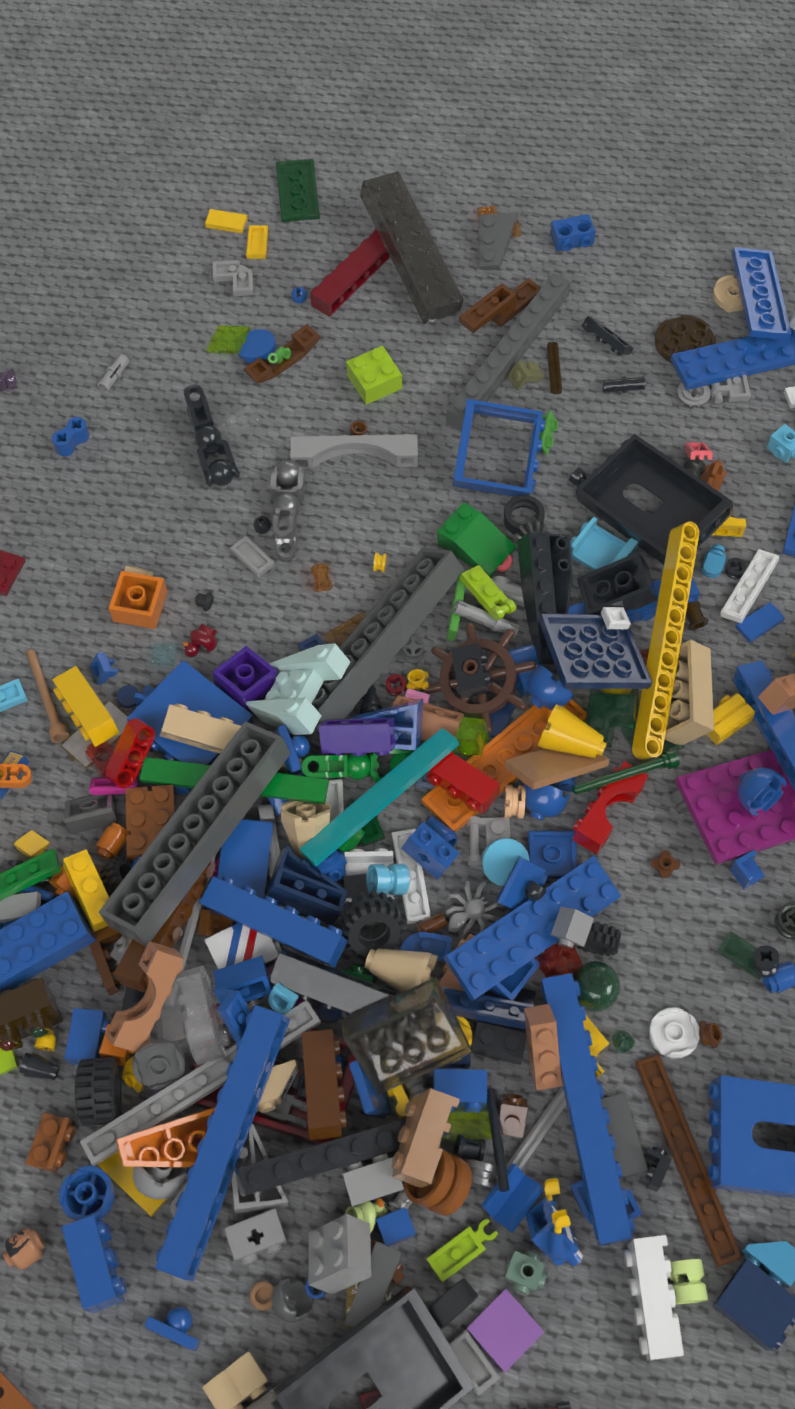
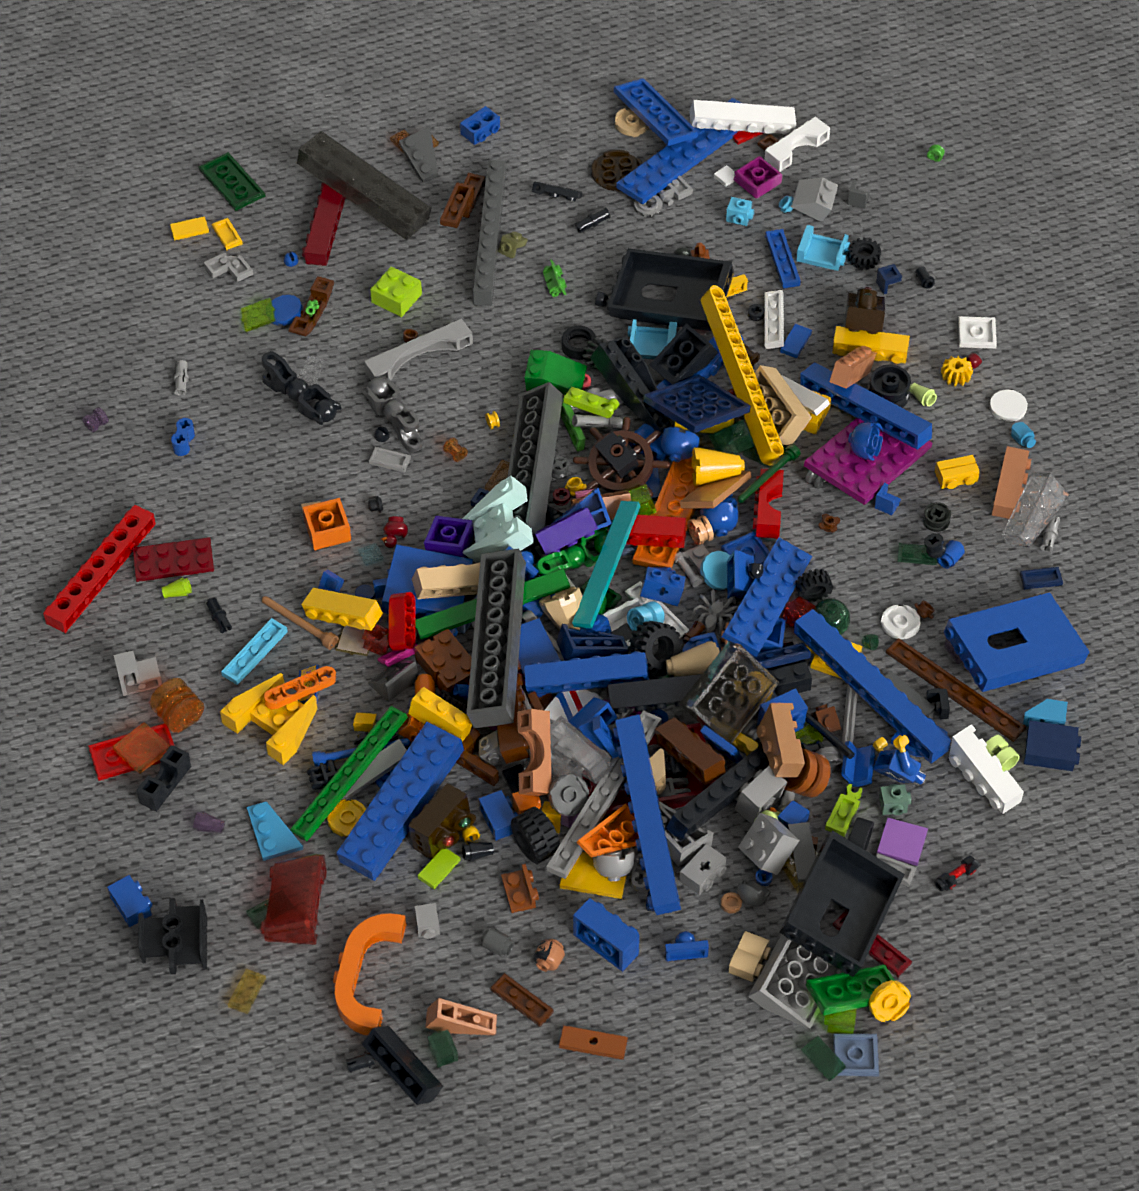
camera: 30 degrees left, 10 degrees down
blue cylinder [59,1166,115,1221] -> none
medium azure tile [268,982,299,1014] -> none
blue window [452,399,545,497] -> none
nougat brick [524,1004,562,1090] -> none
dark brown axle [547,342,562,395] -> none
light grey brick [551,907,594,948] -> none
white tile [601,607,631,629] -> none
coral tile [684,442,713,460] -> none
dark azure arm [701,544,726,578] -> none
none -> white tile [781,375,830,416]

